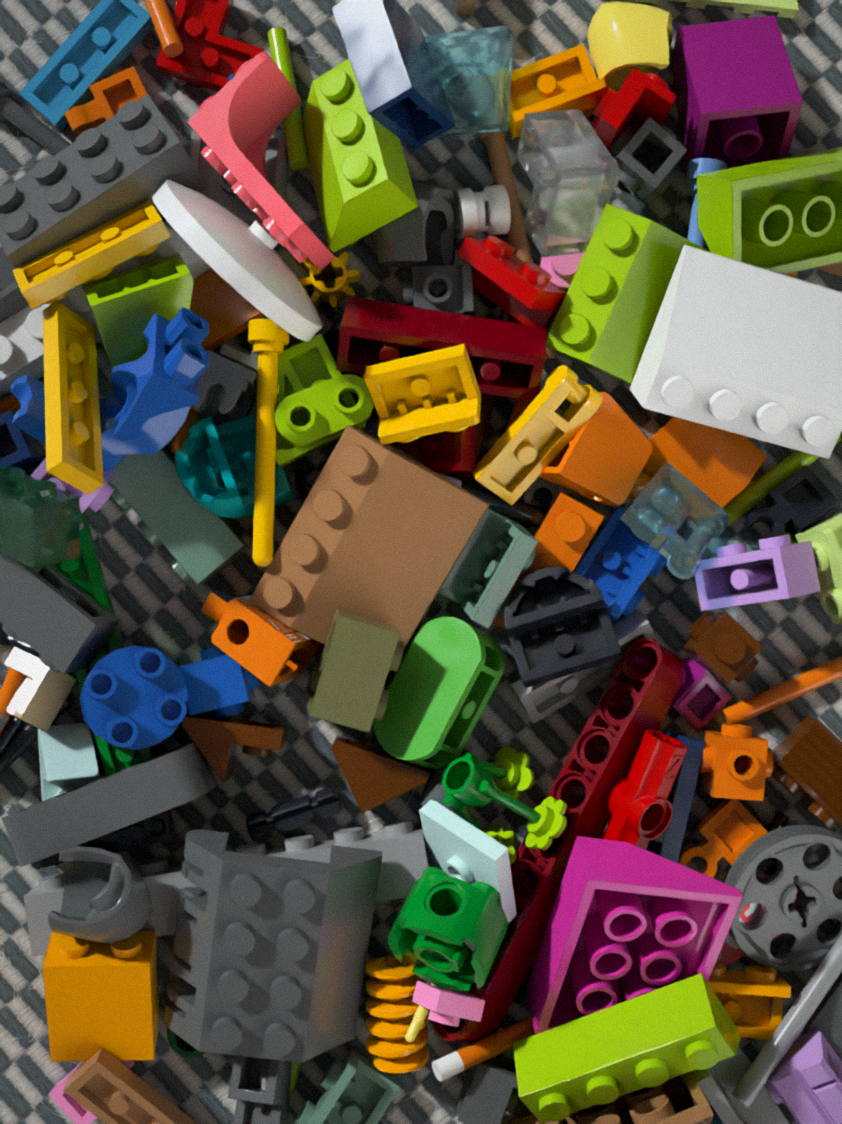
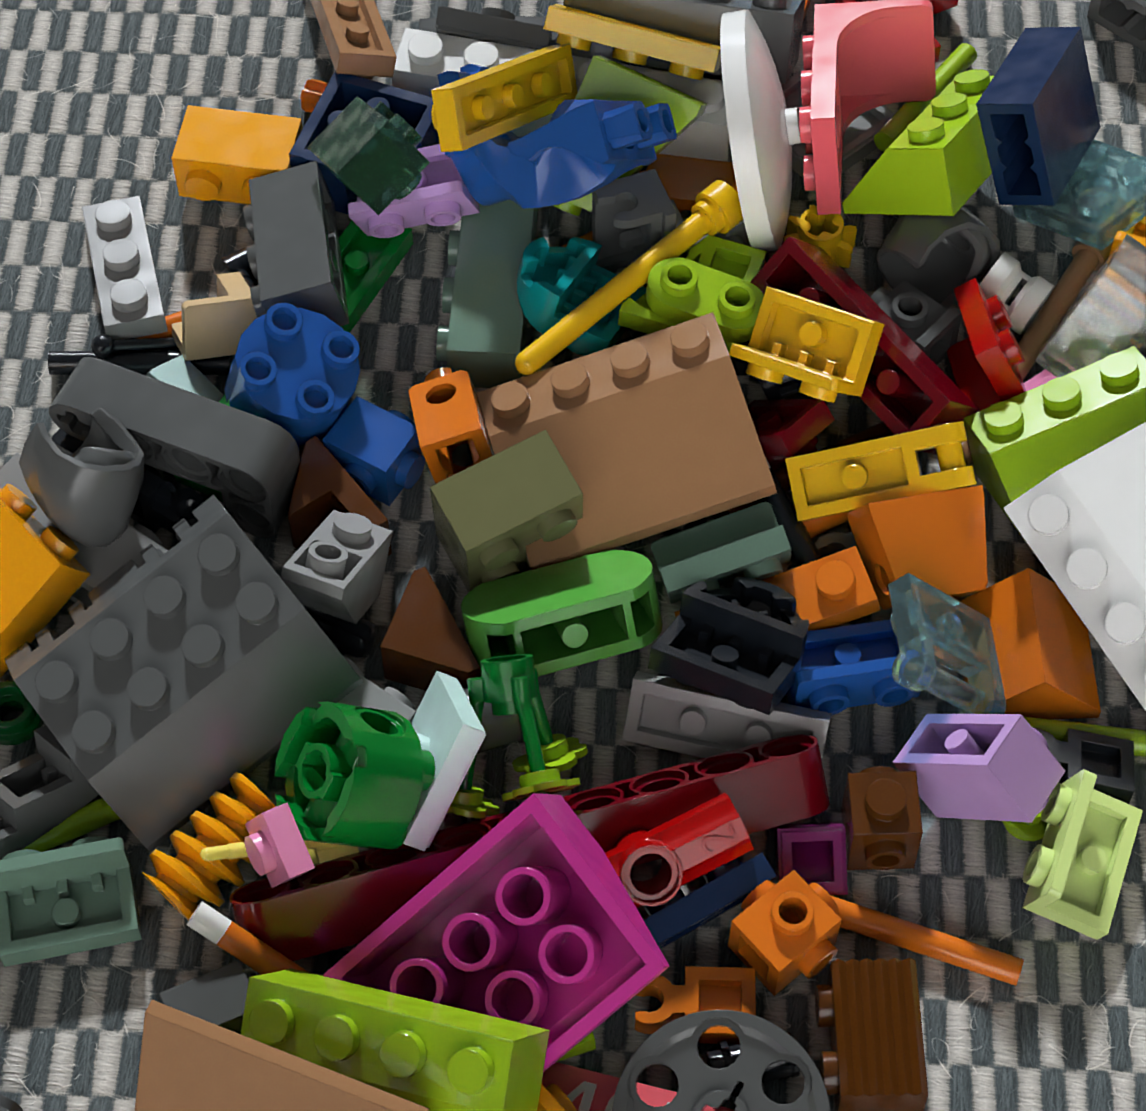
camera: 45 degrees right, 30 degrees down
none -> light grey slope [281,510,393,624]

